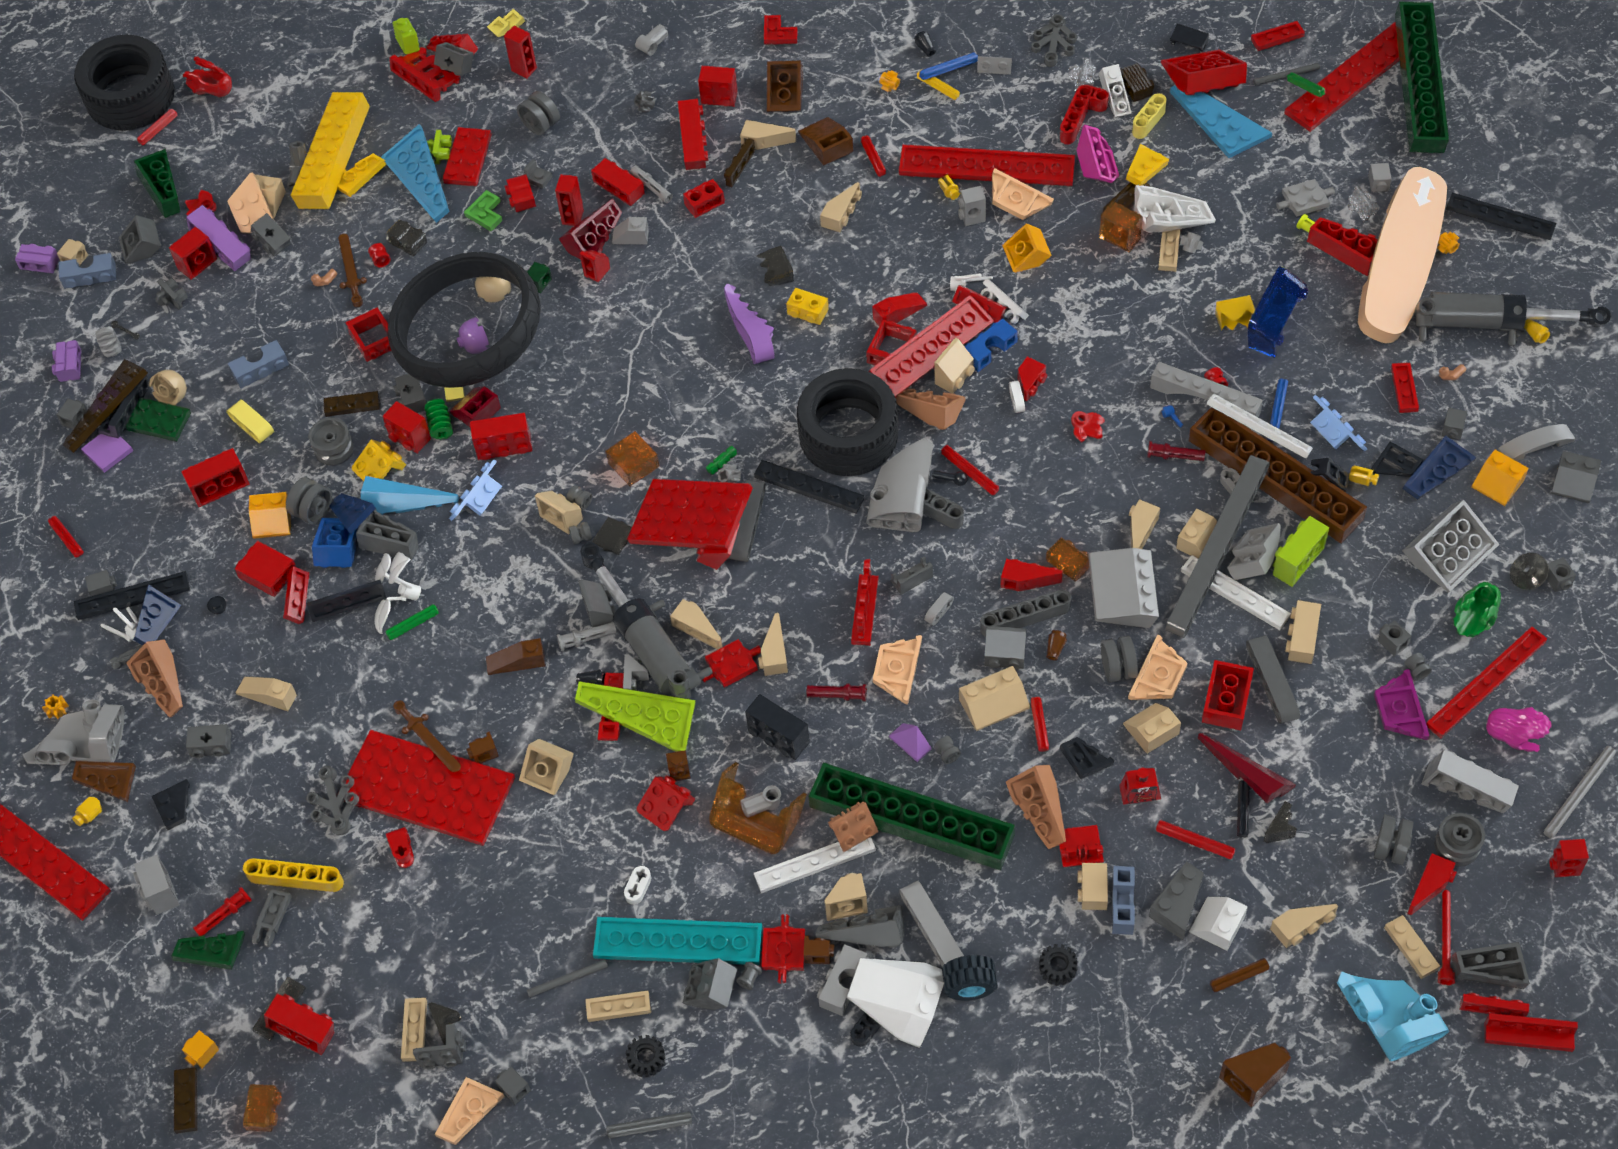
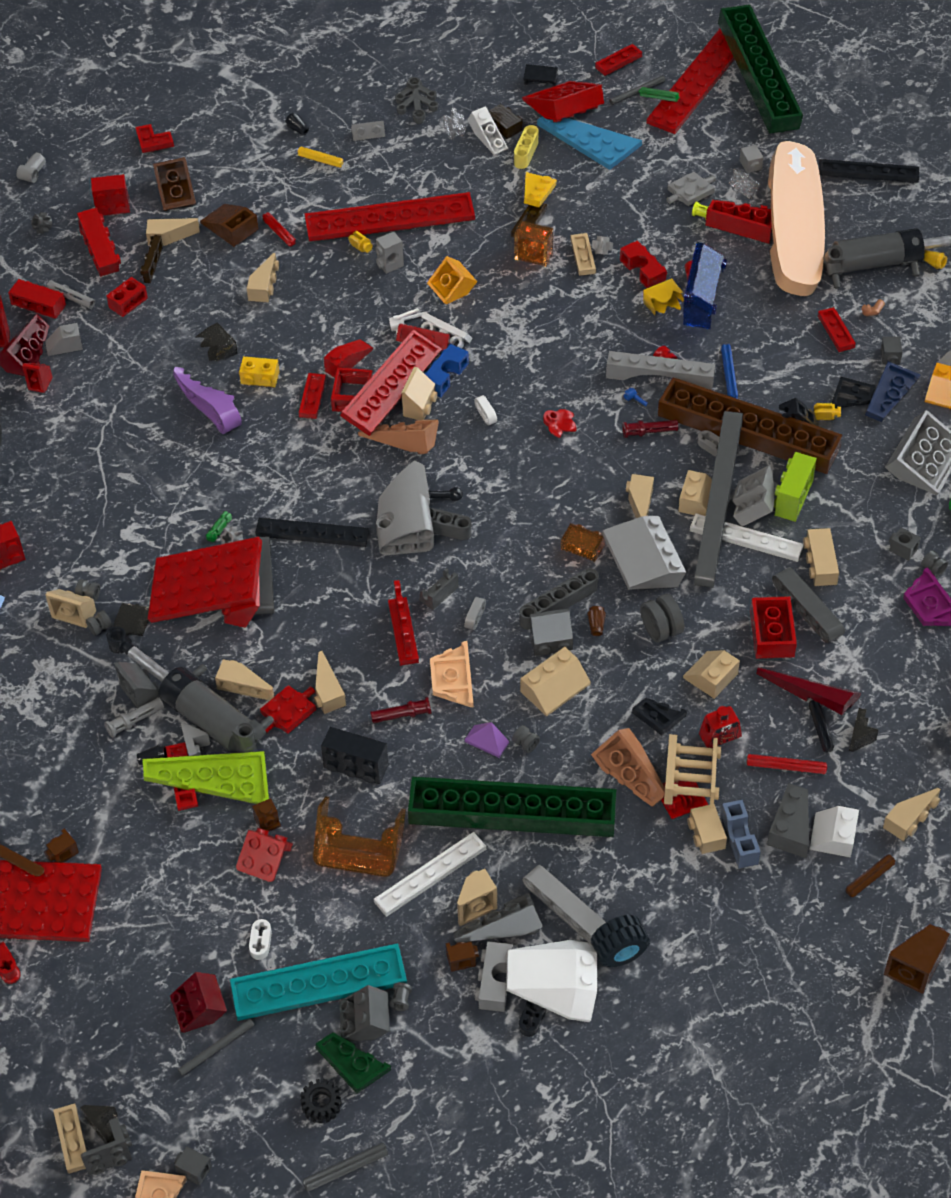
camera: 20 degrees left, 5 degrees down
reddish brown slope [486,638,546,675] -> none
tan slope [519,739,574,795] -> none
tan plate [586,991,651,1022] -> none
clear orange brick [605,431,659,486] -> none
light grey piece [740,785,781,818] -> none
red plate [761,914,806,984] -> none
black tyre [797,368,898,476] -> none
nougat hinge [828,802,879,852] -> none
light orange gear [879,70,900,92] -> none
blue axle [919,52,978,80] -> none
red axle [941,445,999,495] -> none
light nougat wing [992,168,1054,220] -> none
red slope [1000,558,1063,592] -> none
red slope [1018,356,1047,402] -> none
red axle [1031,697,1049,752] -> none
black tyre [1039,944,1078,986] -> none
red beam [1060,85,1109,145] -> none
dark pink wedge [1076,125,1119,183] -> none
light nougat wing [1128,635,1187,700] -> none
white wedge [1134,185,1216,233] -> none
white tile [1207,394,1313,458] -> none
light blue bracket [1310,395,1367,451] -> none
light orange gear [1437,232,1460,254] -> none
none -> dark red slope [170,972,227,1033]
none -> red plate [299,373,326,419]
none -> dark green wing [315,1032,391,1094]
none -> red arch [620,240,667,288]
none -> tan fence [664,734,721,808]

